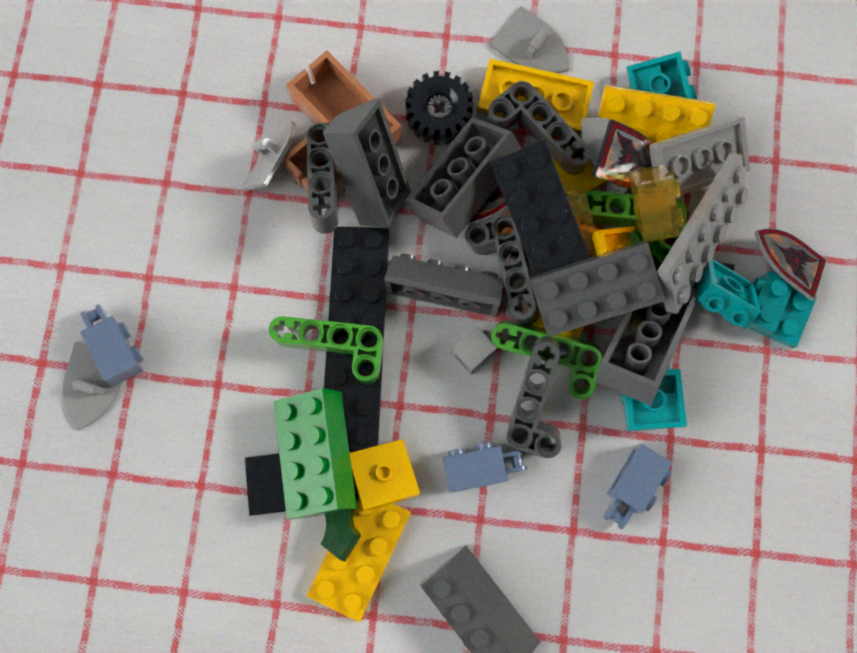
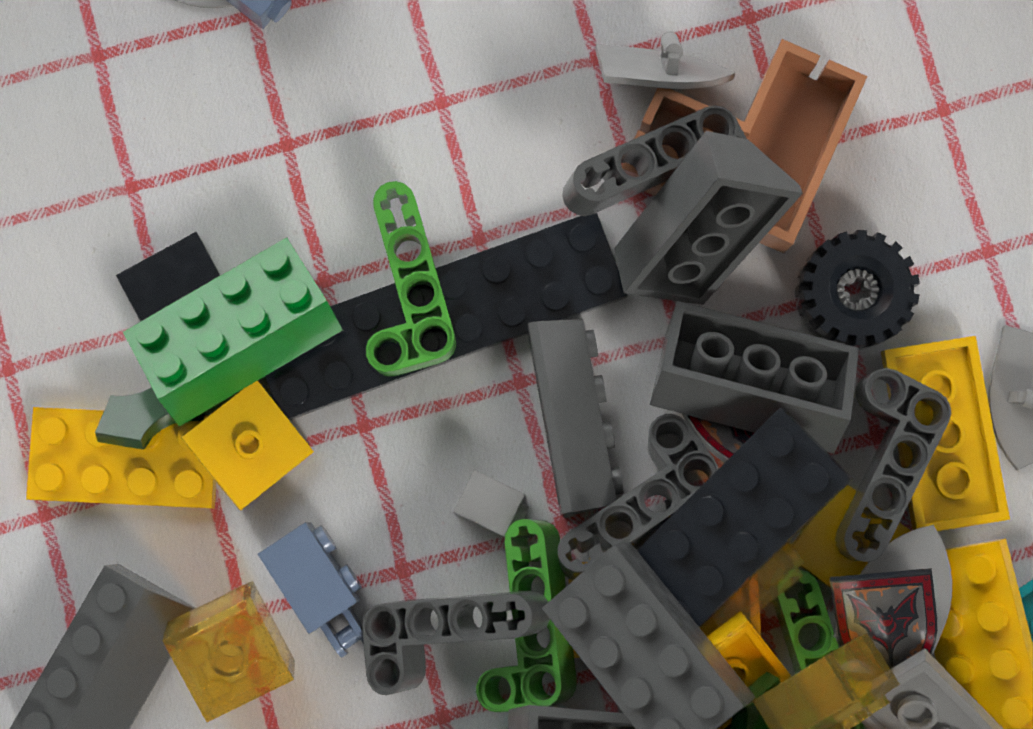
camera: 70 degrees right, 5 degrees up
none -> clear yellow brick [162,581,295,722]

